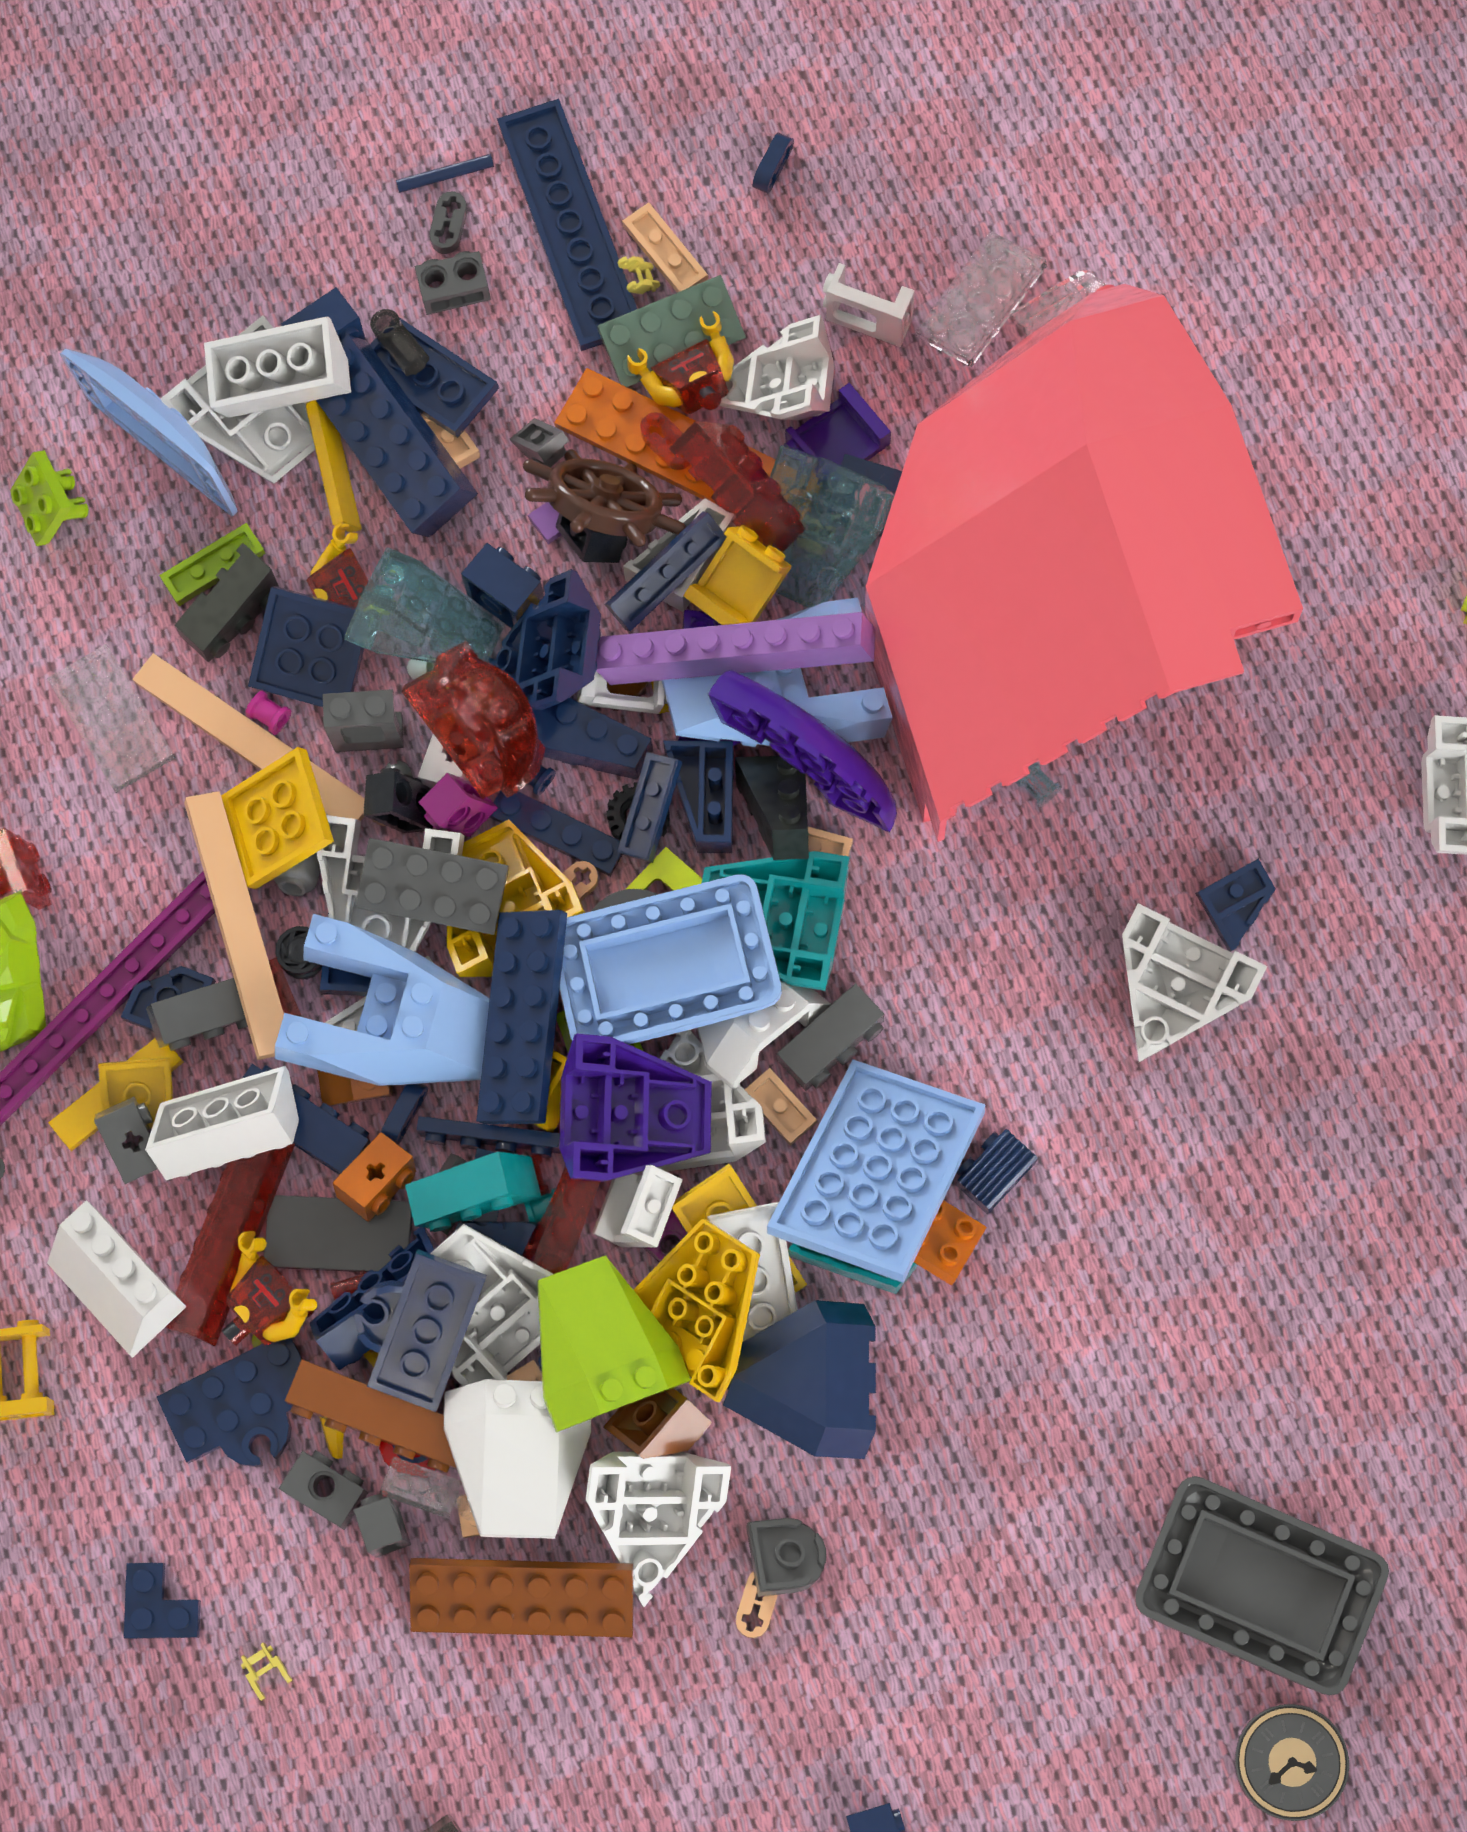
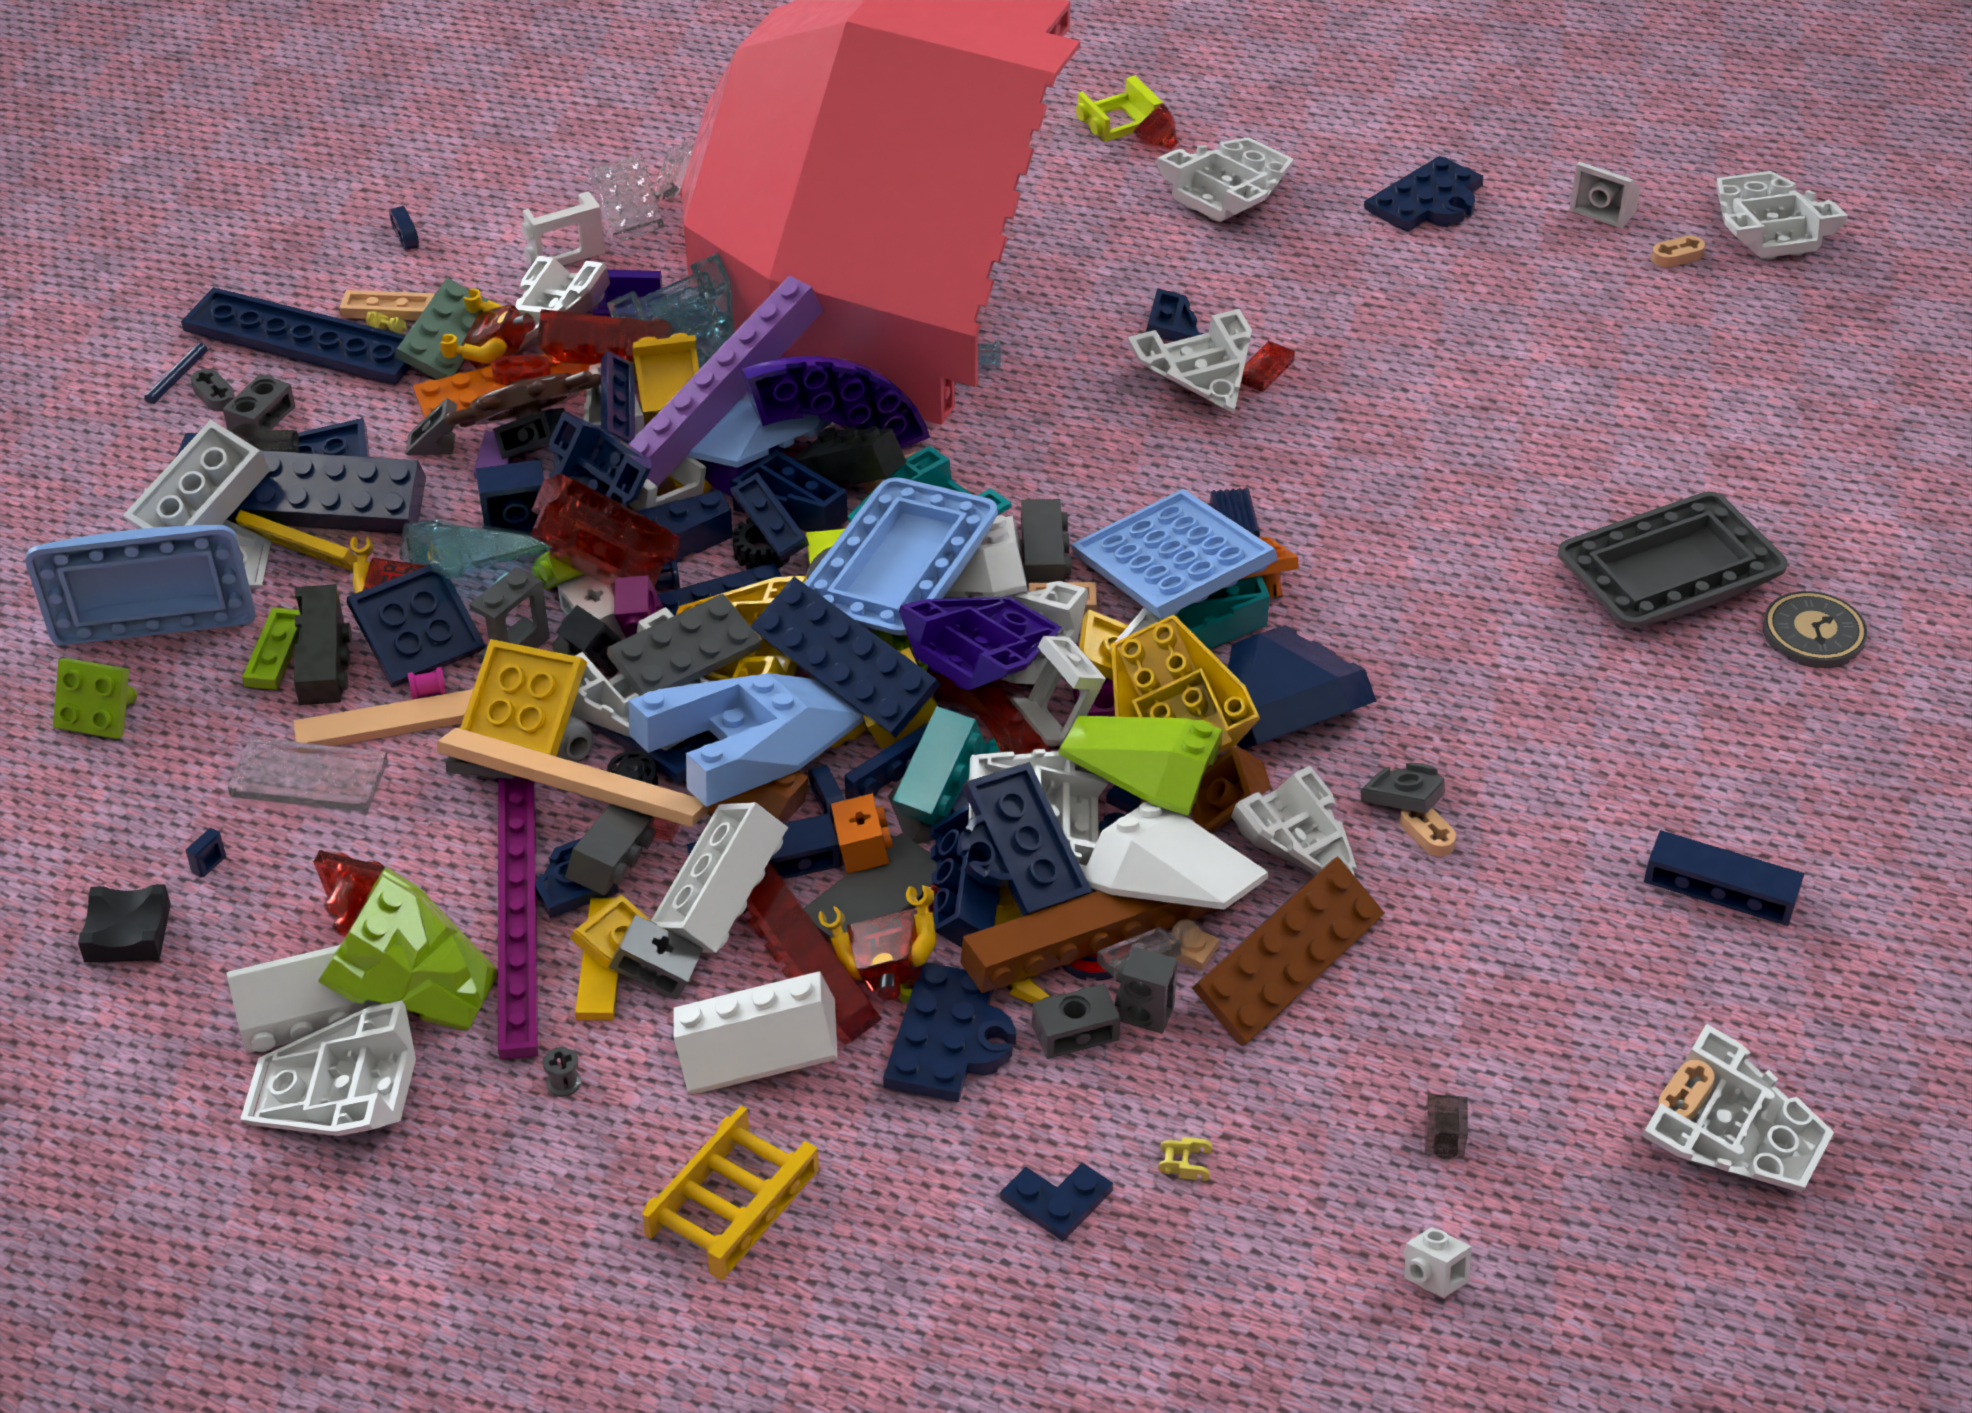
camera: 55 degrees left, 30 degrees down
none -> clear red plate [1241,341,1295,392]

